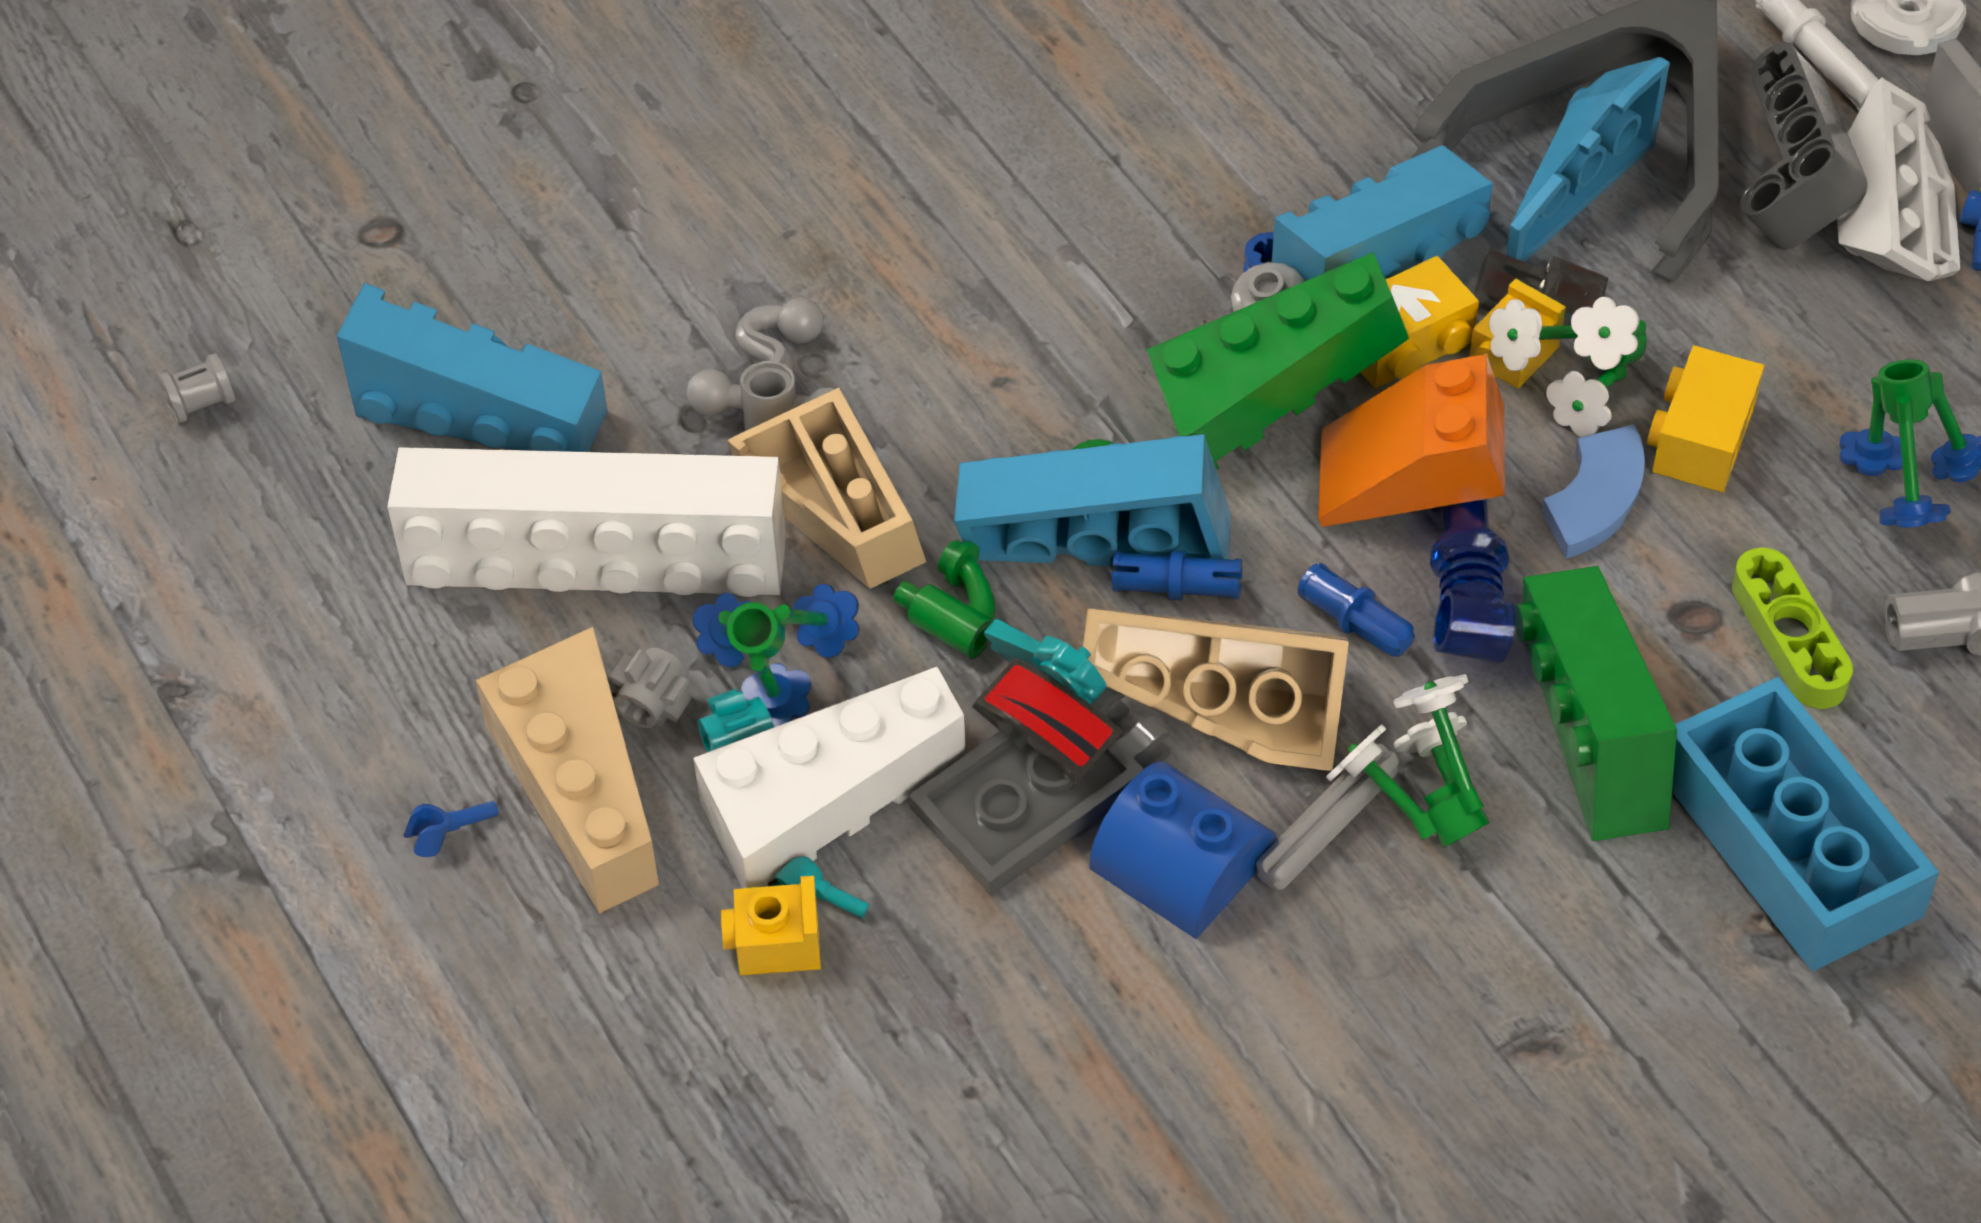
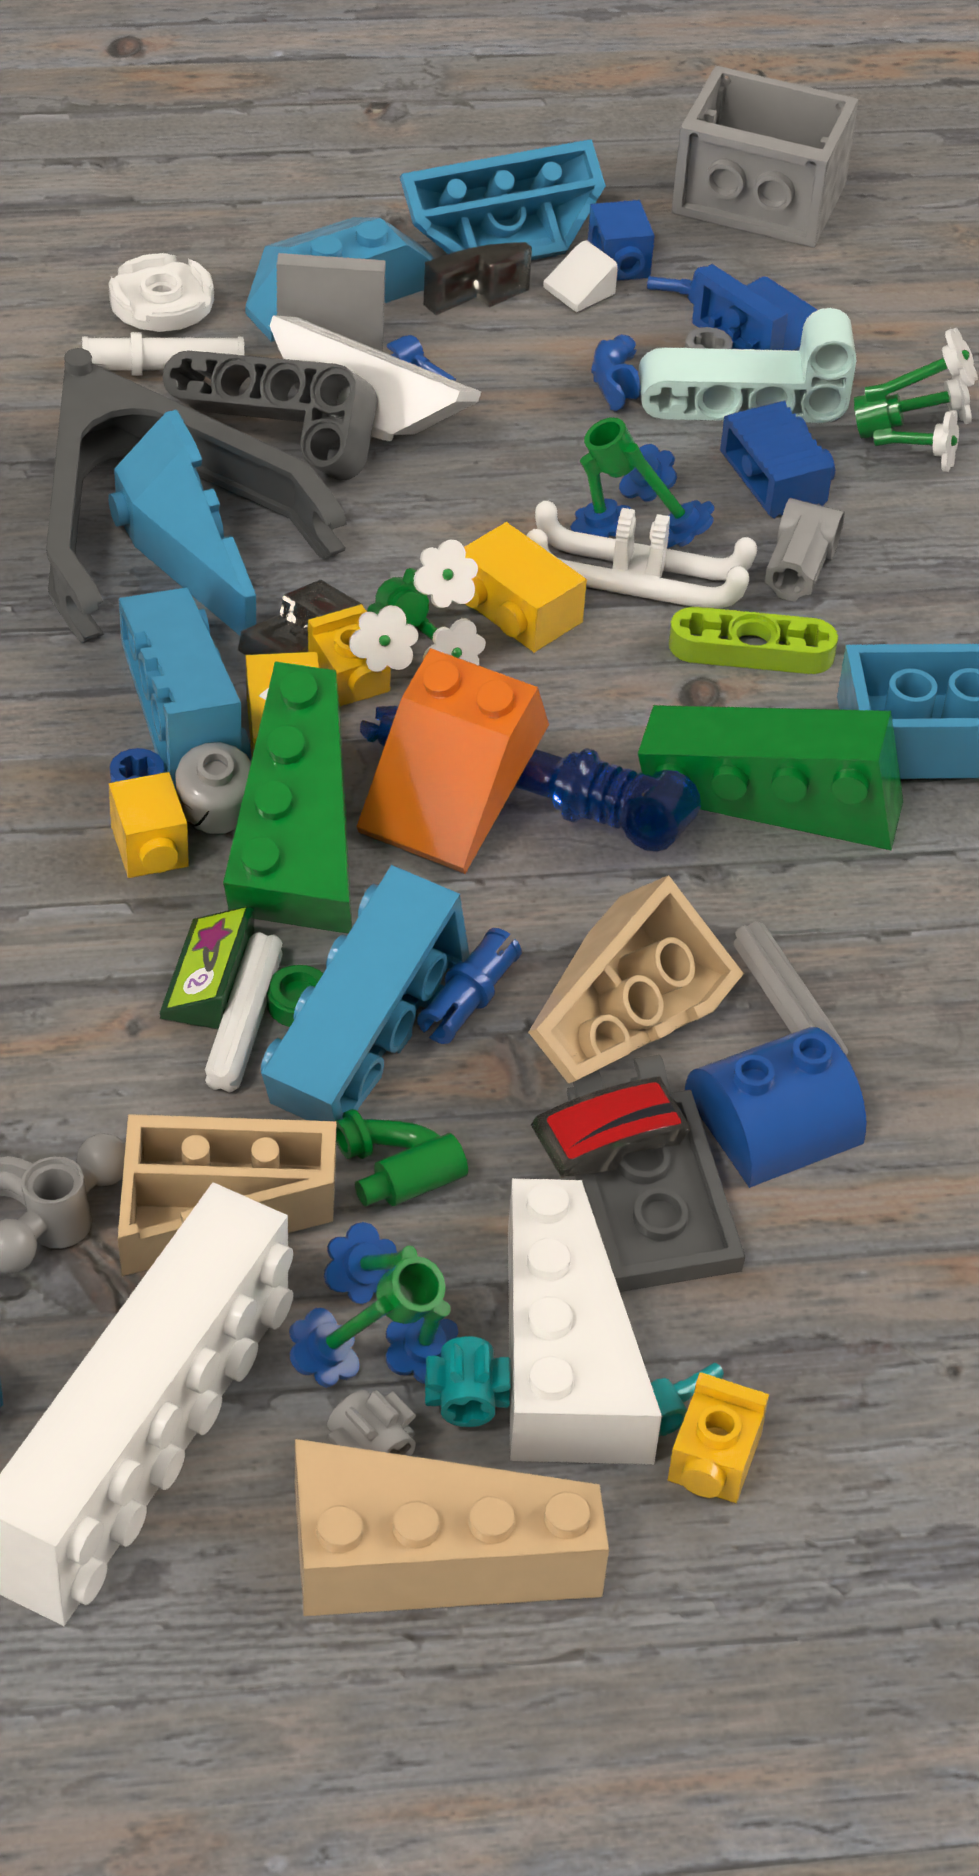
camera: 70 degrees left, 5 degrees down
blue hand [403,800,499,857] -> none
teal piece [984,619,1107,705] -> none
blue axle [1297,563,1415,657] -> none
green plant [1326,674,1490,848] -> none
medium blue tile [1542,424,1645,559] -> none
none -> yellow brick [108,772,189,878]
none -> slope [160,907,255,1029]
none -> white axle [205,932,283,1093]
none -> white piece [526,500,757,609]

